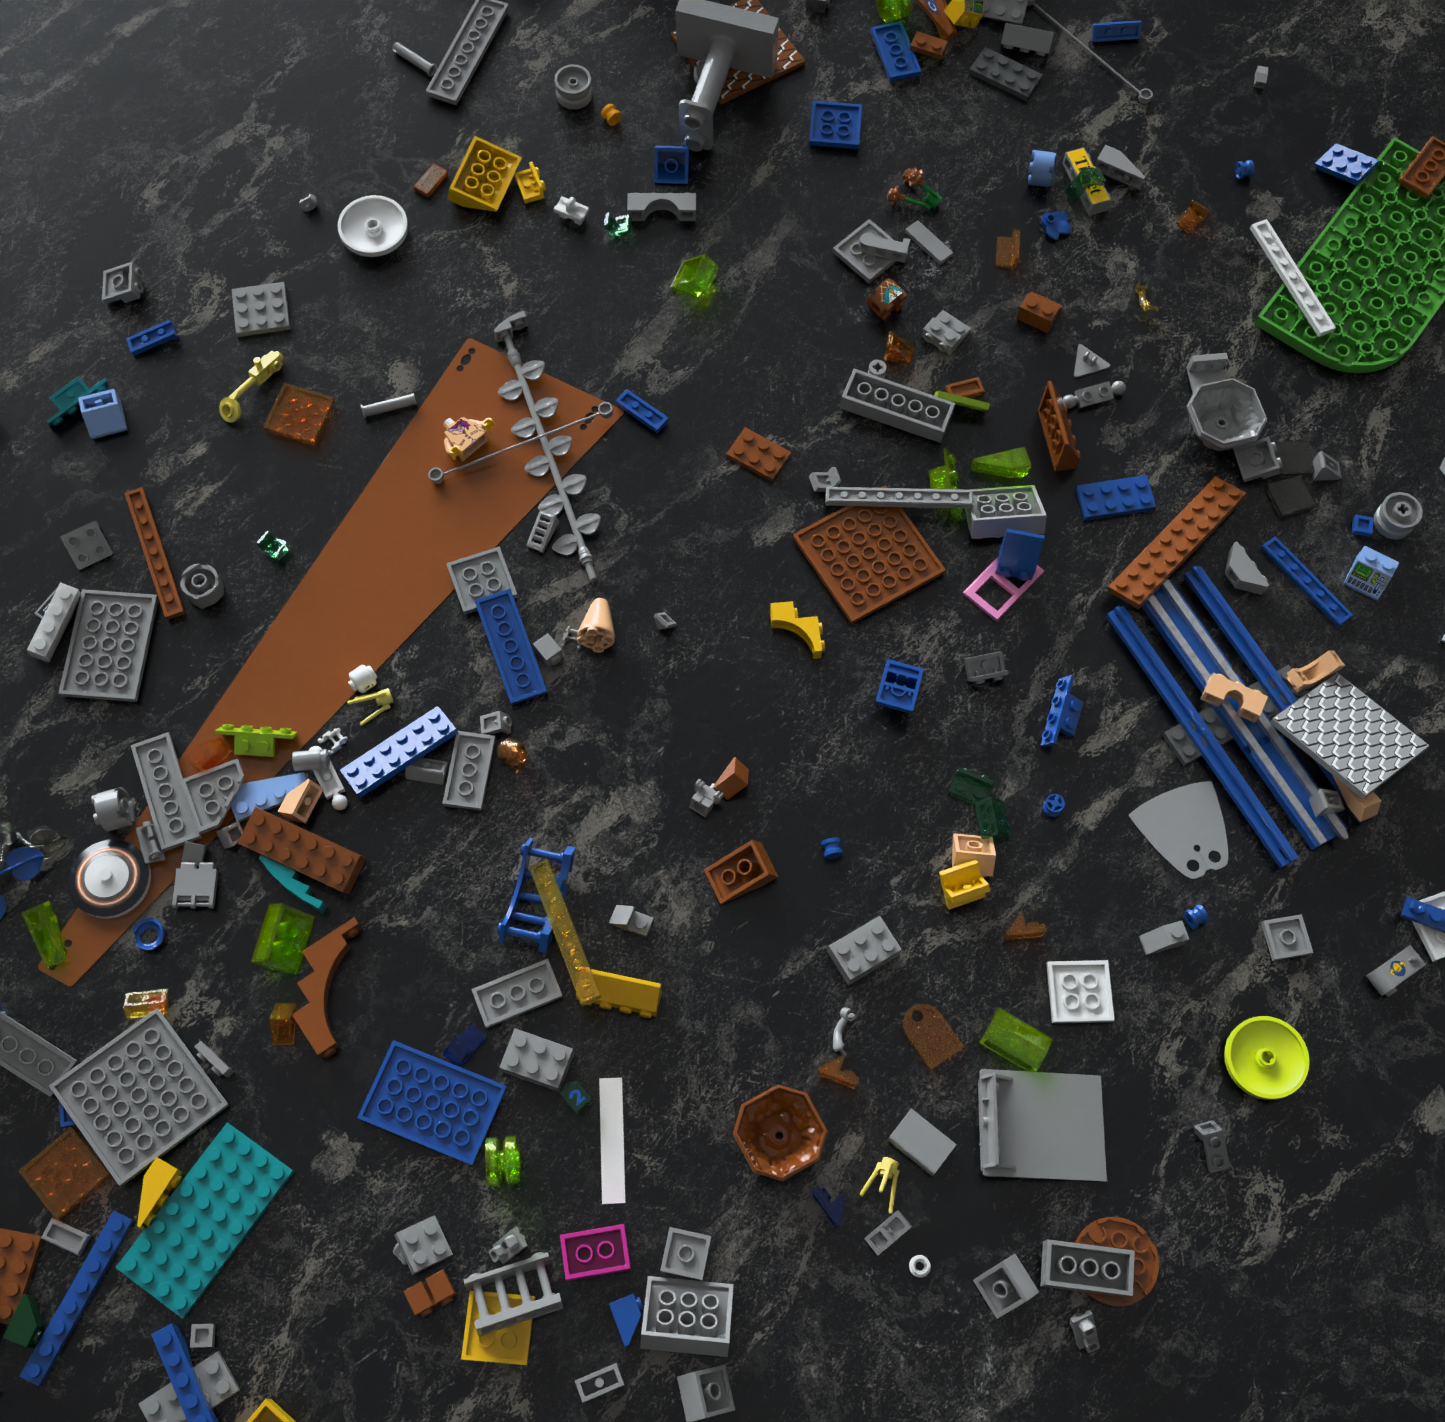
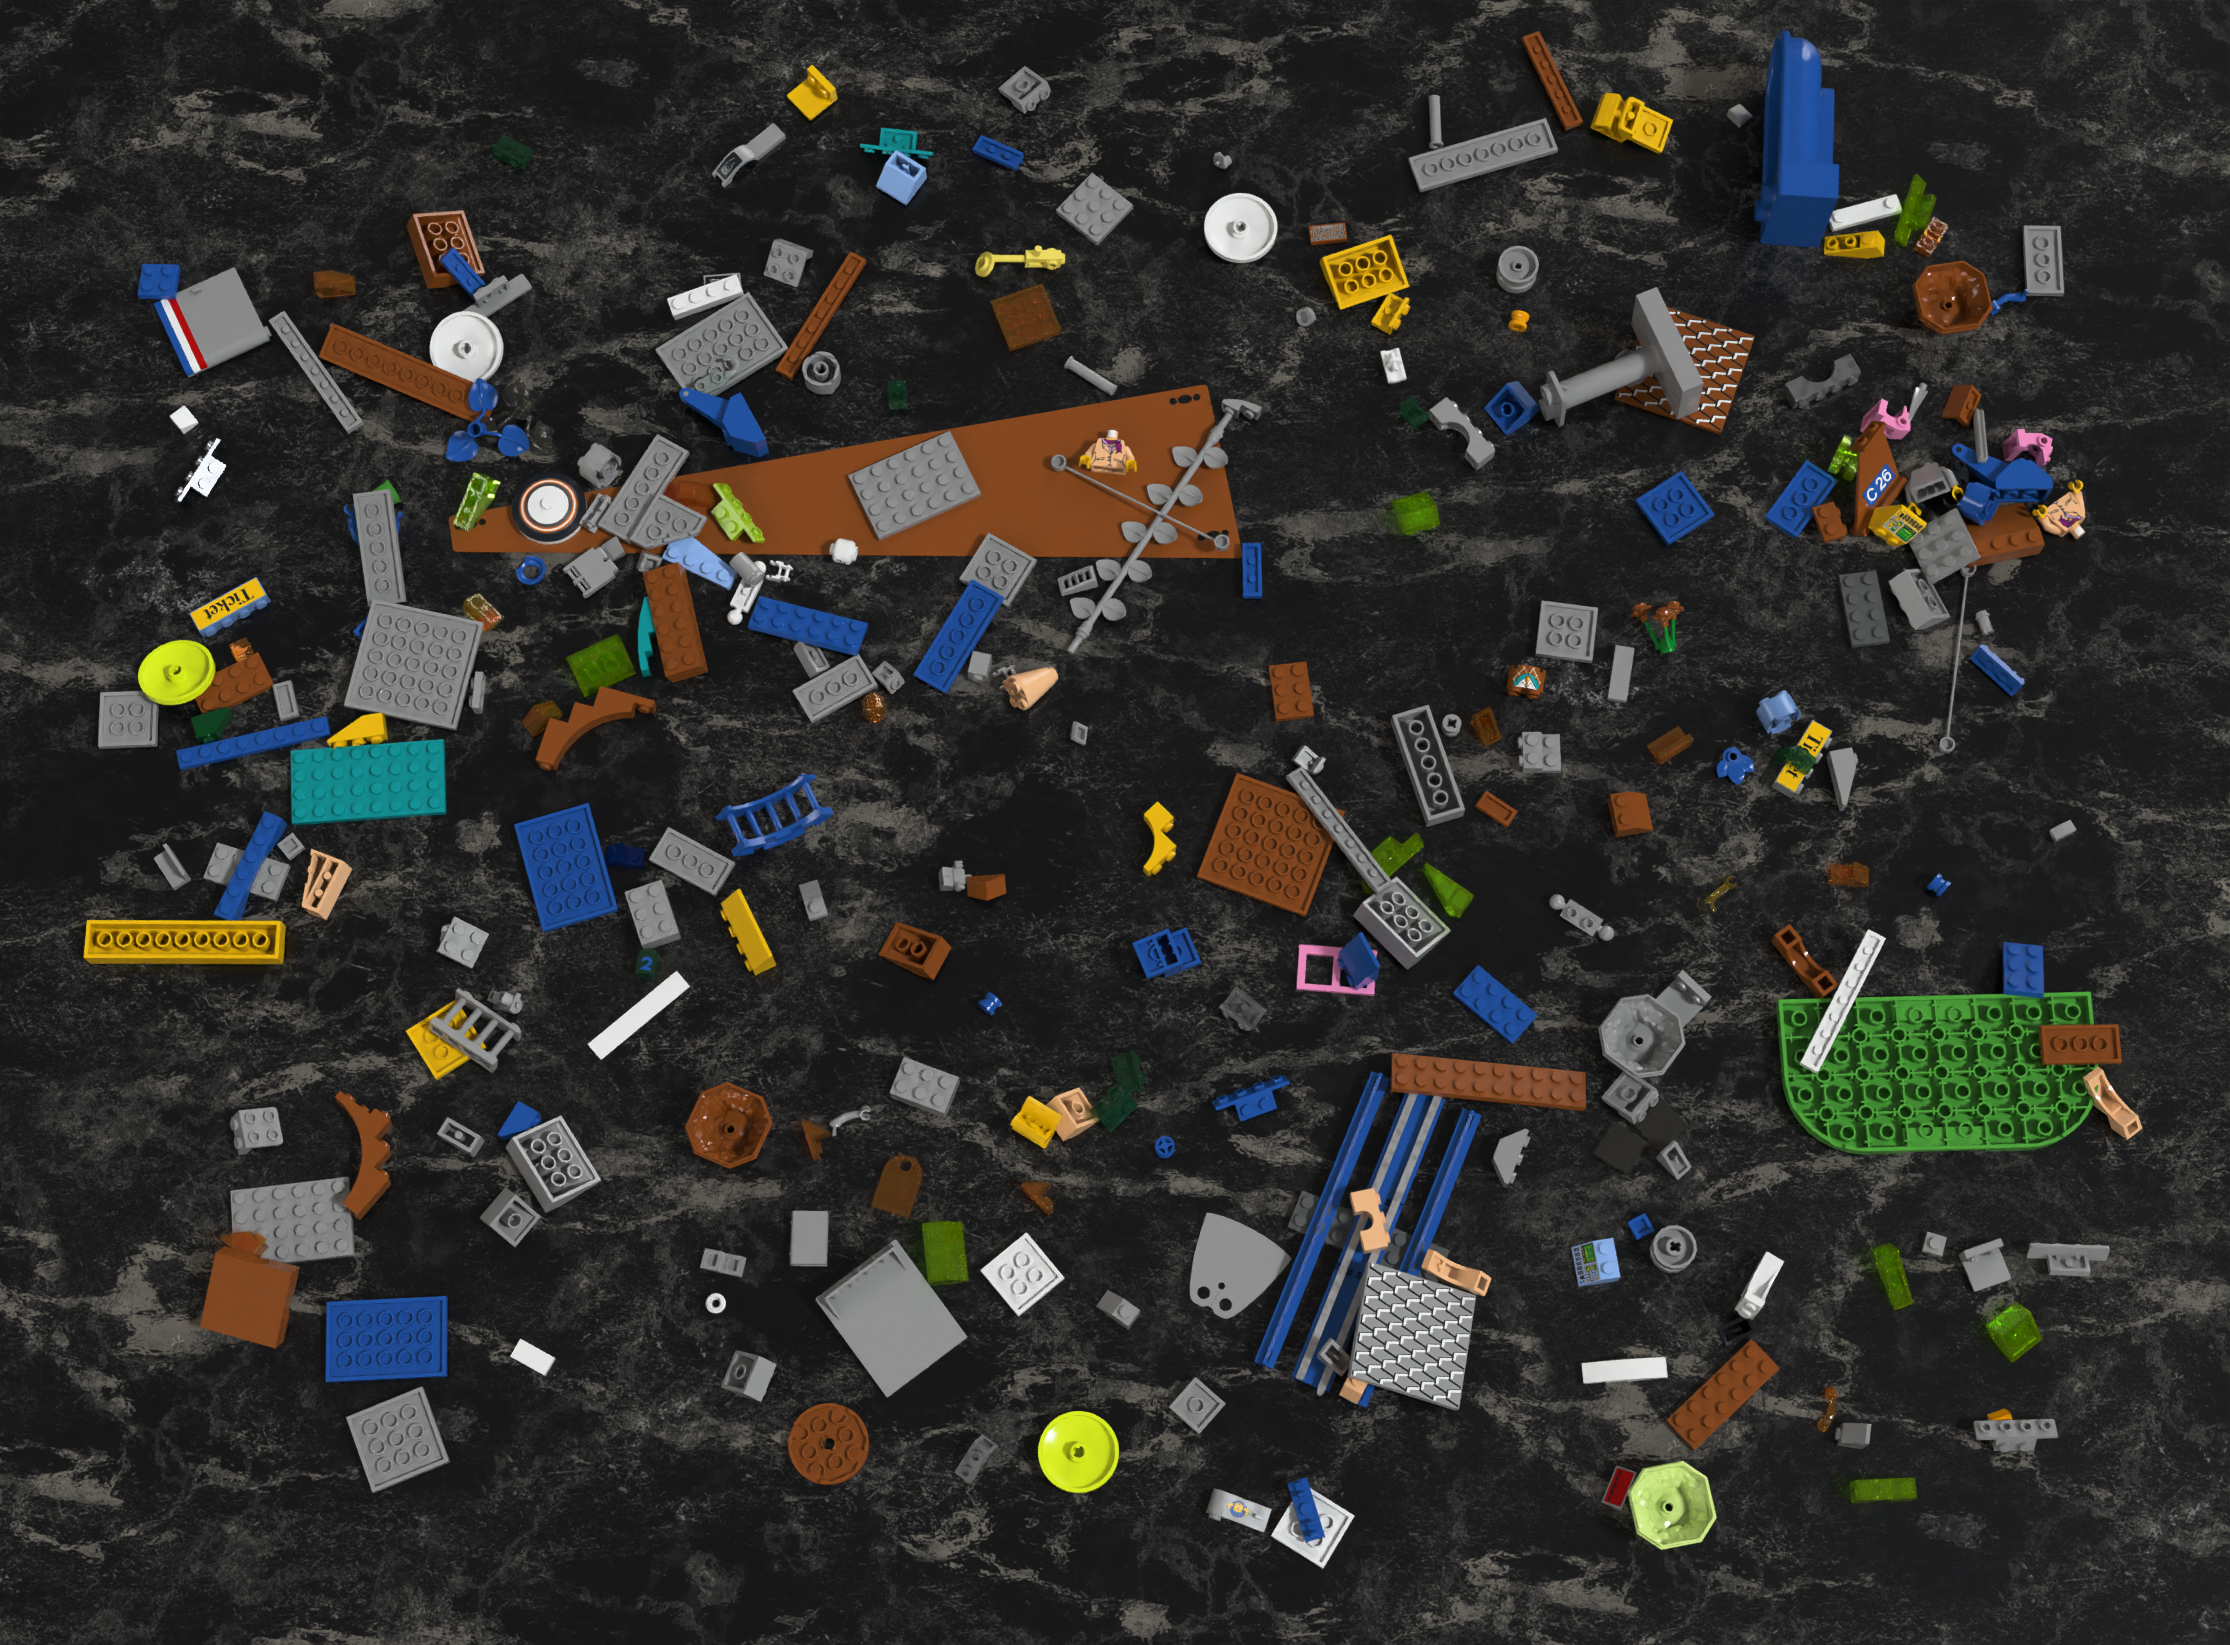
camera: 55 degrees right, 5 degrees up
clear orange plate [19,1127,111,1220] -> none
light nougat slope [278,779,323,823] -> none
light yellow plant [347,688,393,726] -> none
dark orange piece [404,1269,457,1318] -> none
clear neon green wheel [485,1136,521,1186] -> none
clear yellow plate [529,859,602,1006] -> none
dark pink brick [560,1224,631,1281] -> none
light grey plate [660,1227,711,1280] -> none
clear blue slope [811,1185,845,1228] -> none
light grey leg [859,233,910,263] -> none
light yellow plant [860,1157,900,1214] -> none
lime tile [934,391,990,411] -> none
dark orange slope [1038,381,1080,471] -> none
light grey brick [1040,1239,1135,1298] -> none
light grey hips [1070,1309,1100,1353] -> none
light grey piece [1074,344,1110,378] -> none
blue wheel [1184,904,1209,929] -> none
blue tile [1260,536,1353,628] -> none
none -> light nougat wedge [302,849,352,920]
none -> blue slope [679,357,769,457]
none -> light grey plate [848,431,981,541]
none -> light grey tile [1296,307,1316,326]
none -> dark orange arch [1771,924,1839,999]
none -> light grey pin [1975,610,1994,636]

